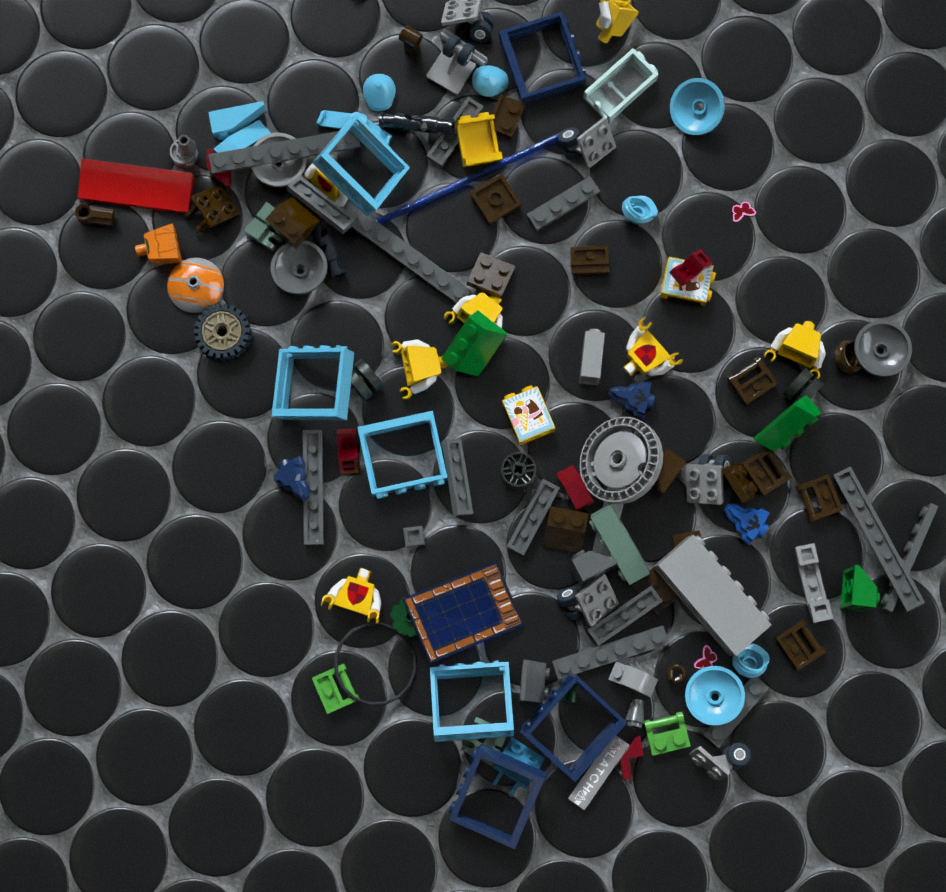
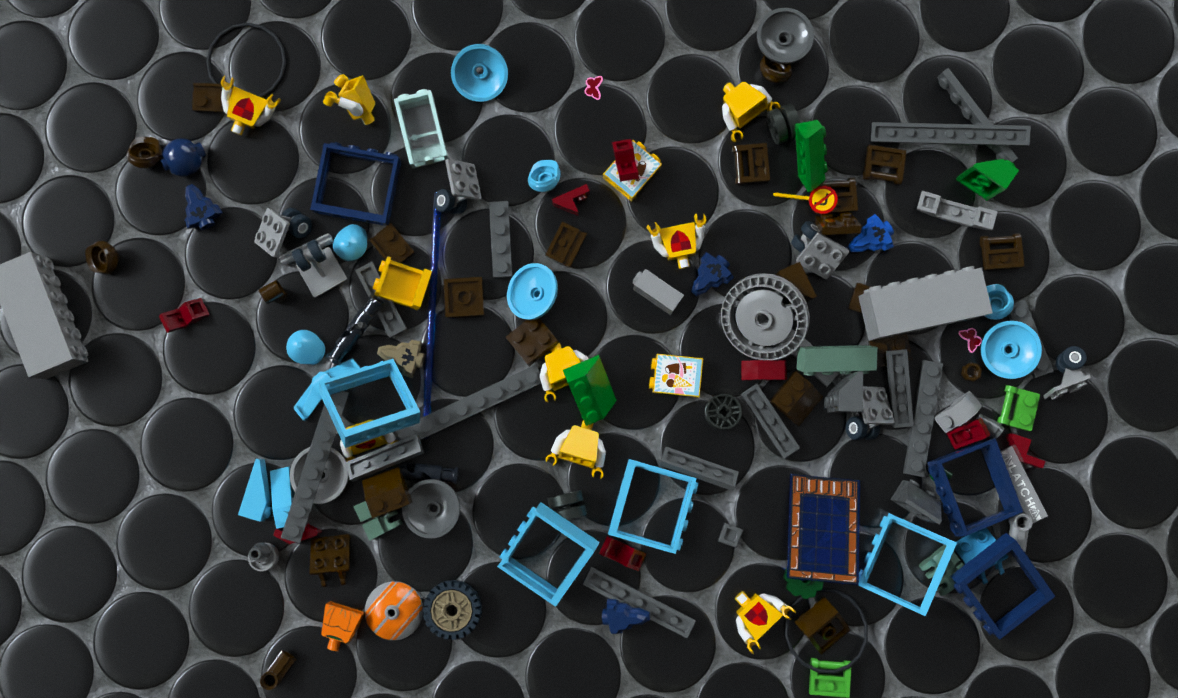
camera: 60 degrees left, 5 degrees up
red arch [77,158,195,214] -> none
none -> dark tan rock [377,340,425,378]
none -> medium azure dish [507,263,558,320]
none -> dark red slope [552,184,590,216]
none -> piece [773,186,838,214]
none -> dark brown slope [795,597,850,655]
none -> dark red slope [947,417,990,449]
none -> light grey piece [1008,513,1033,552]

